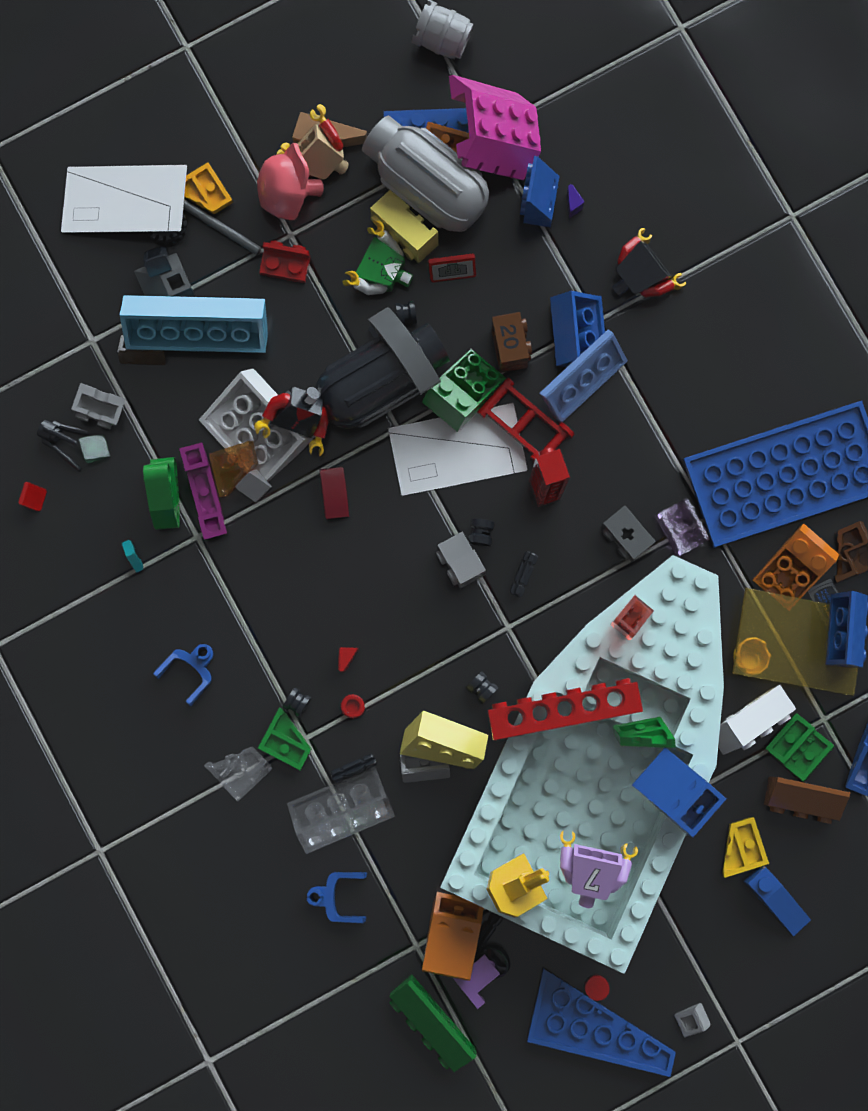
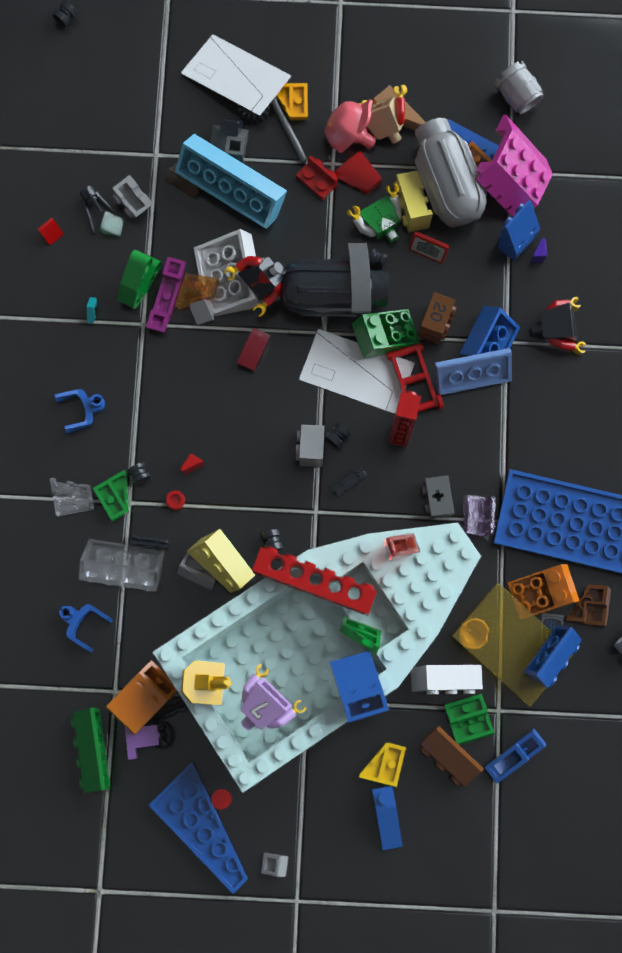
camera: 25 degrees right, 5 degrees down
none -> red slope [335,151,382,194]

